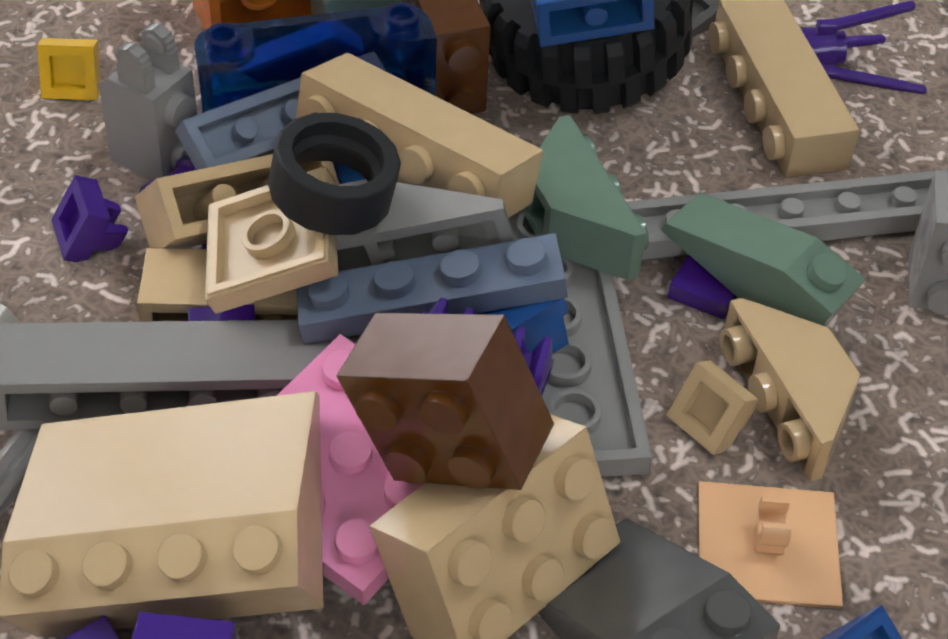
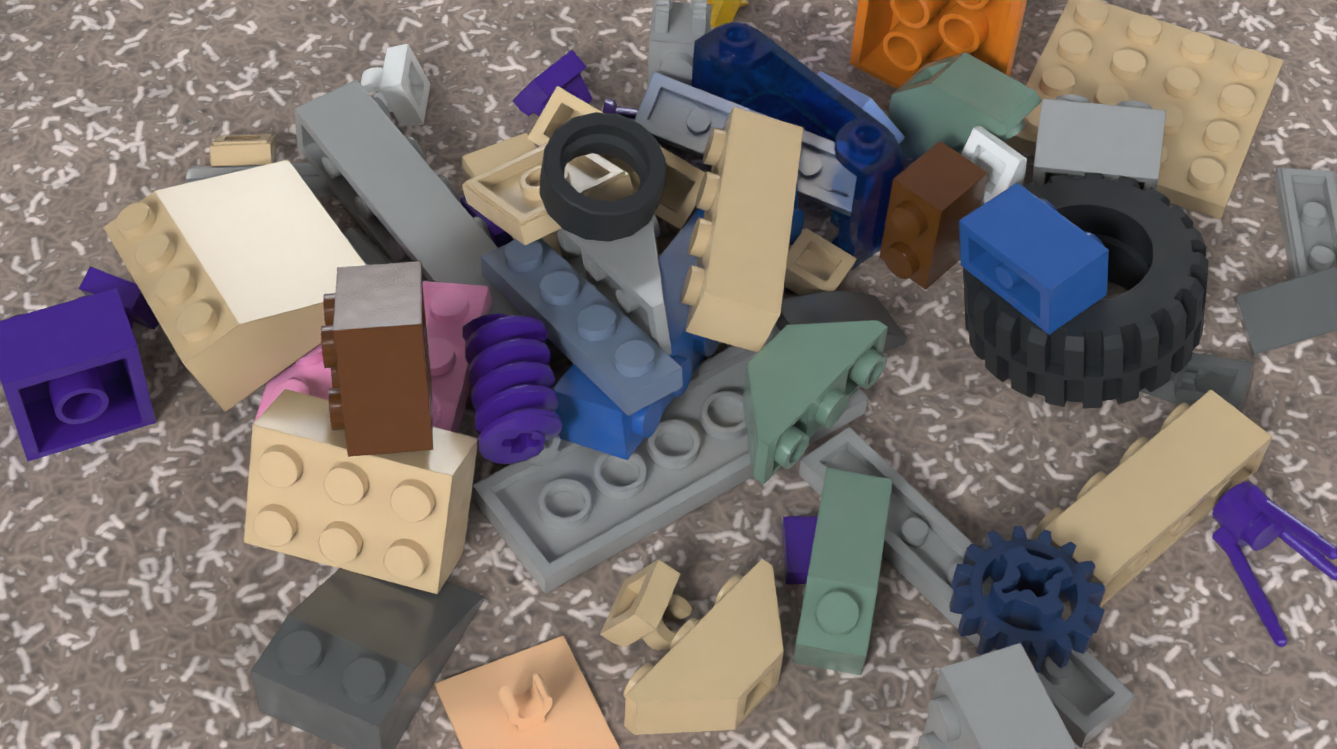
camera: 60 degrees right, 5 degrees up
none -> dark blue gear [949,526,1105,673]

